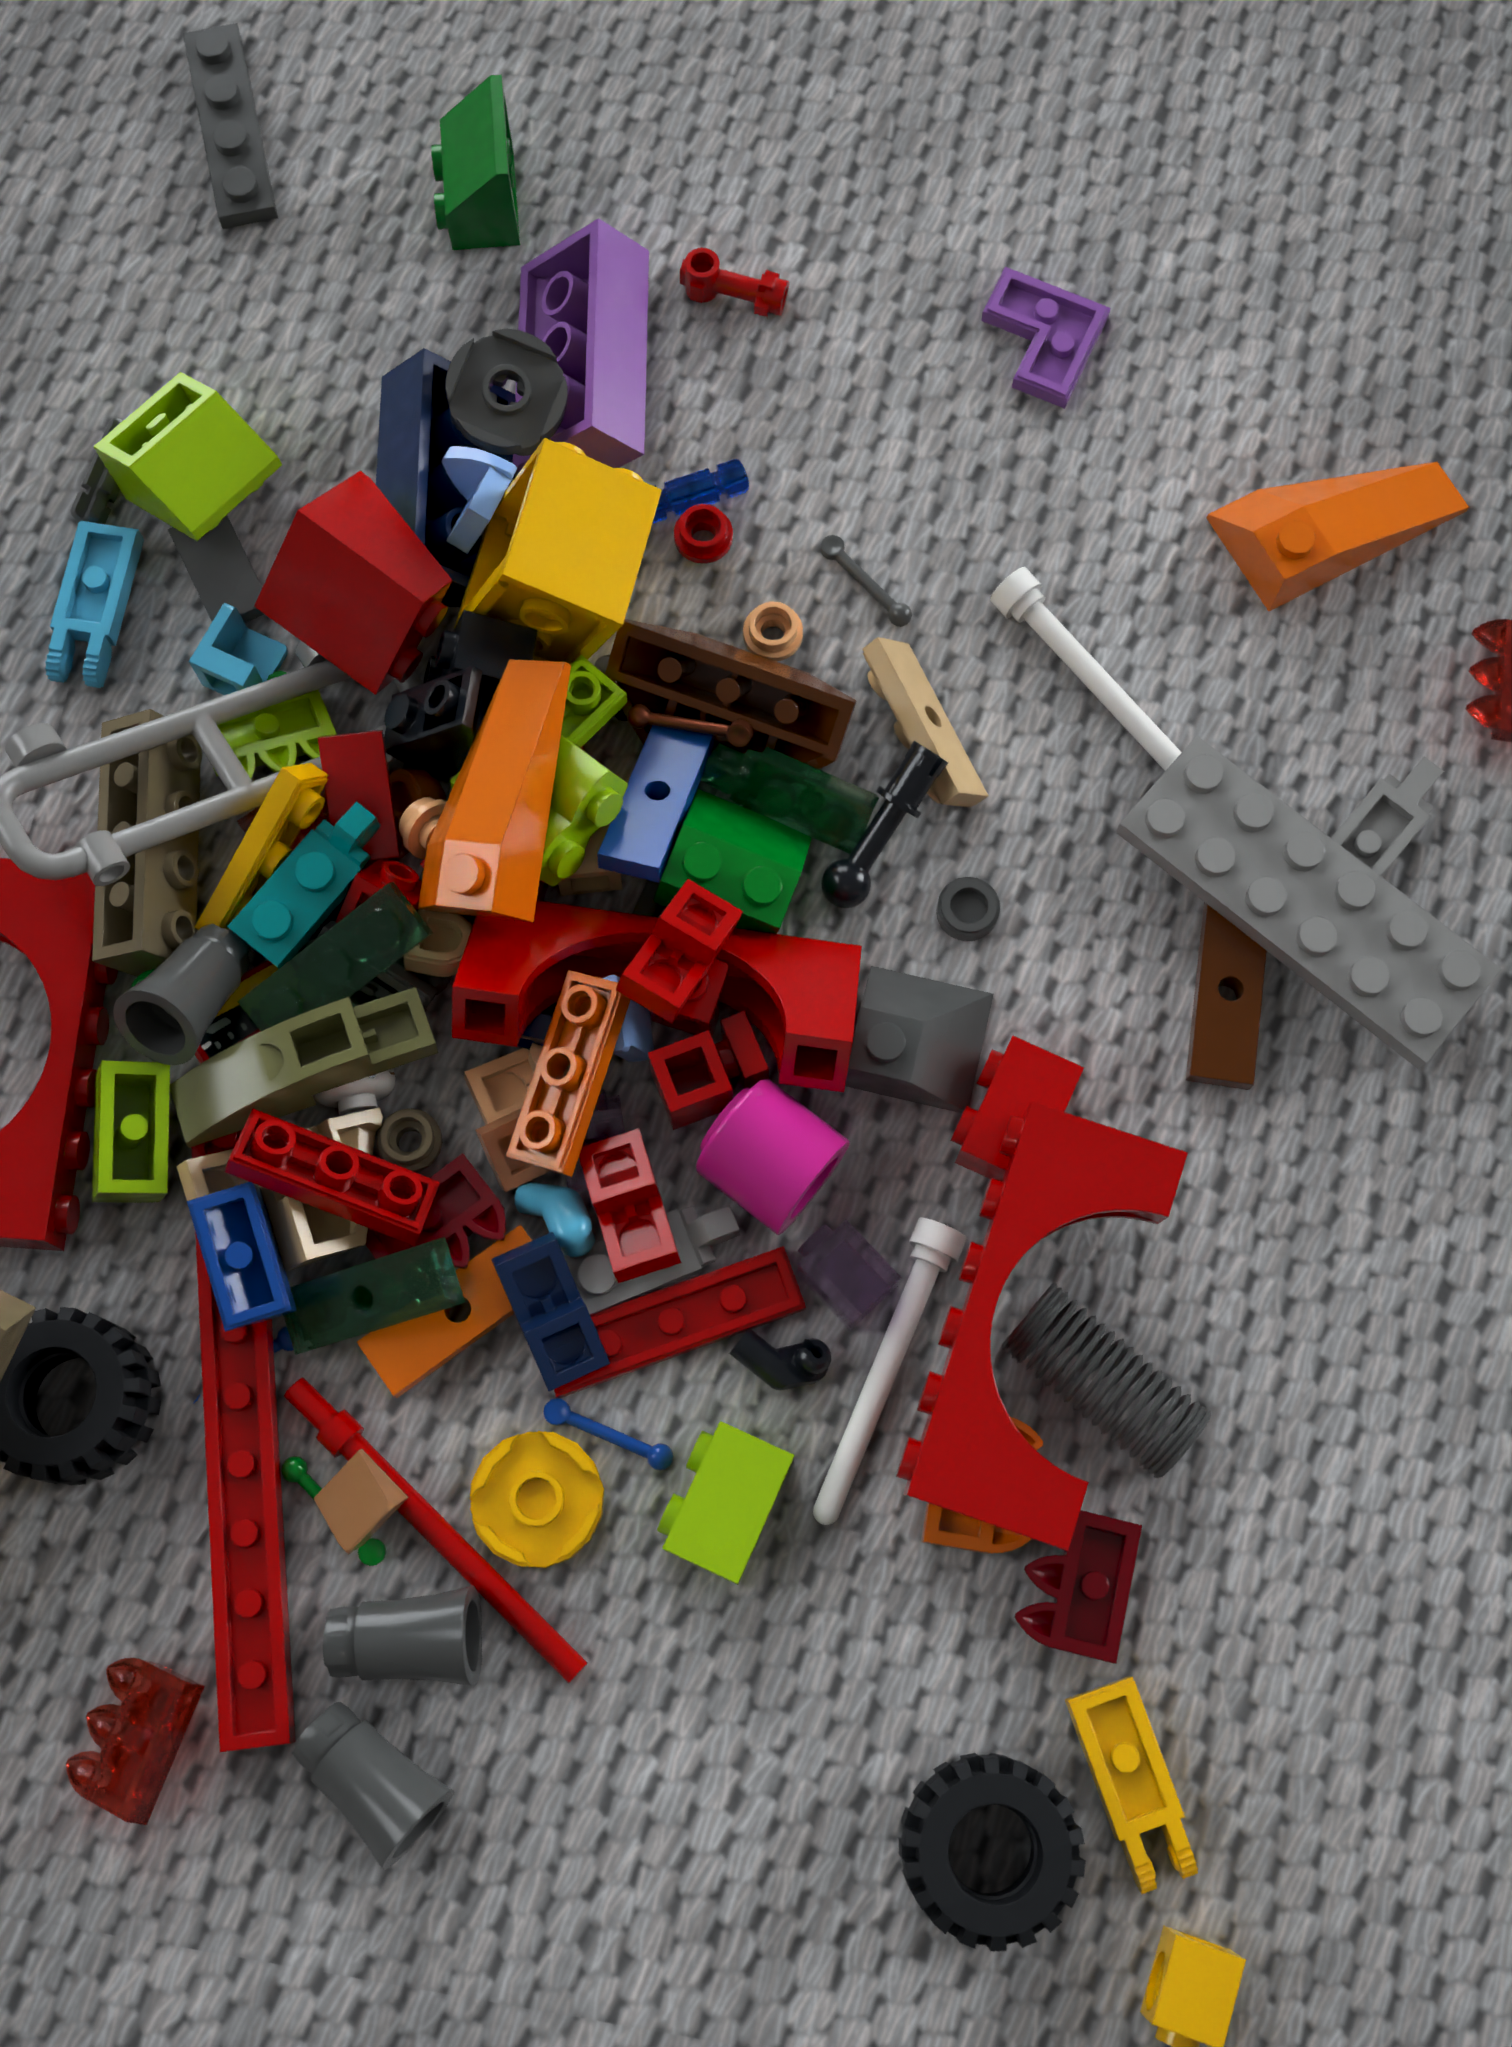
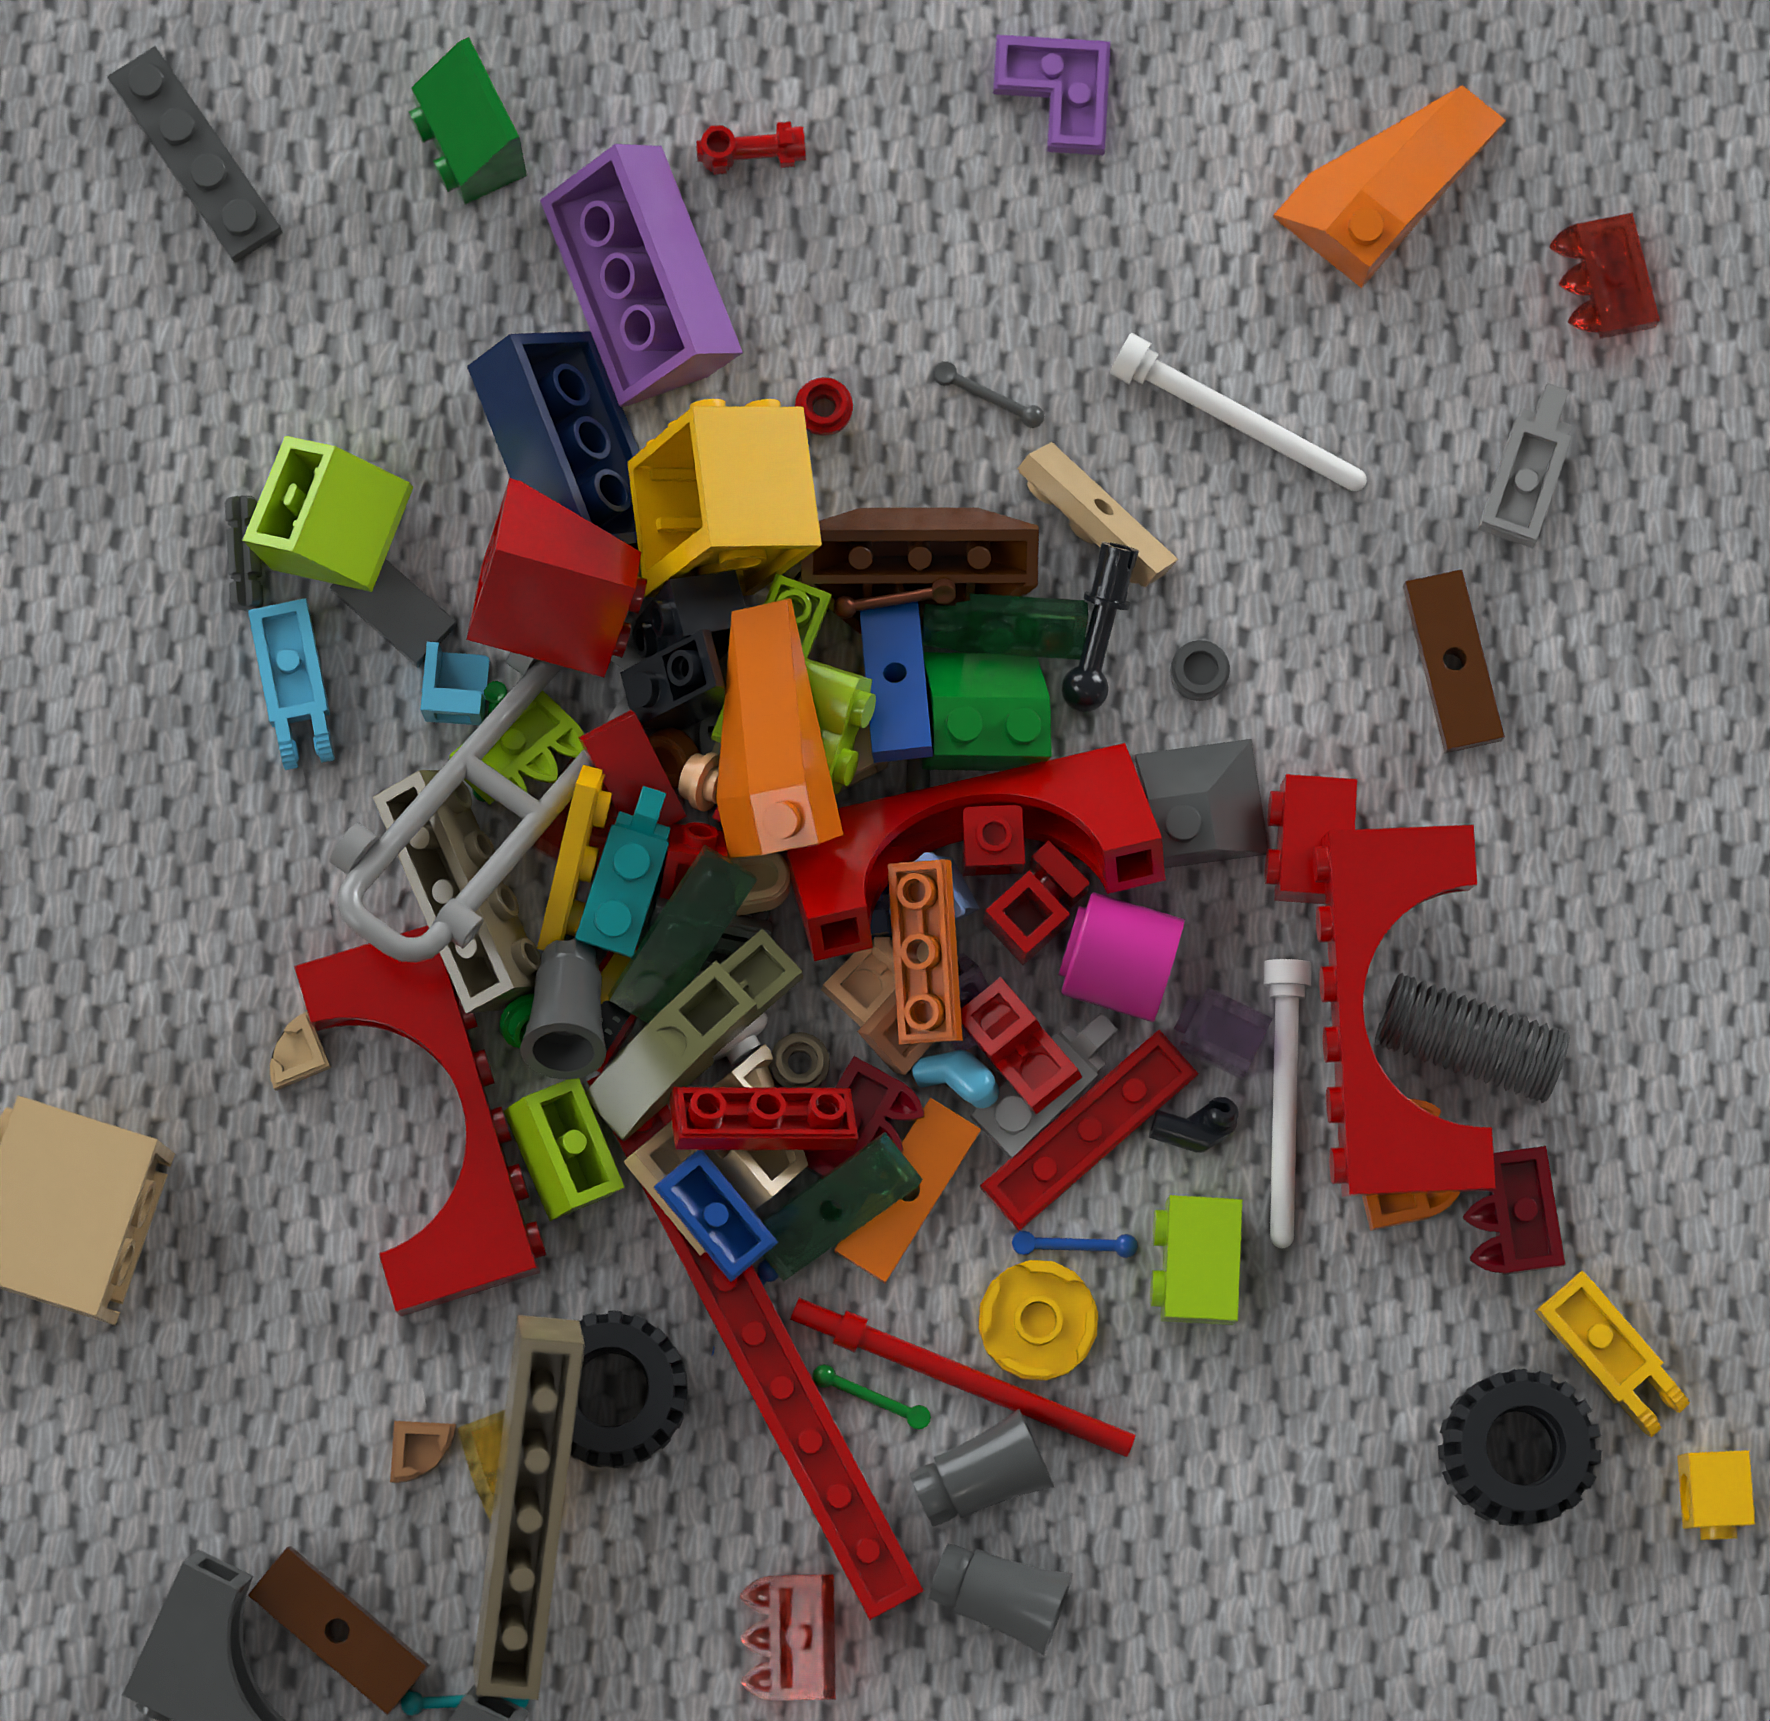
camera: 25 degrees left, 5 degrees up
medium nougat slope [313,1449,409,1555] -> none
light blue tile [442,446,517,554] -> none
dark grey plate [446,329,568,456] -> none
dark blue slope [491,1232,610,1391] -> none
red slope [615,879,743,1024] -> none
clear blue axle [652,459,749,524] -> none
light nougat plate [743,601,803,661] -> none
light grey plate [1116,735,1502,1069] -> none

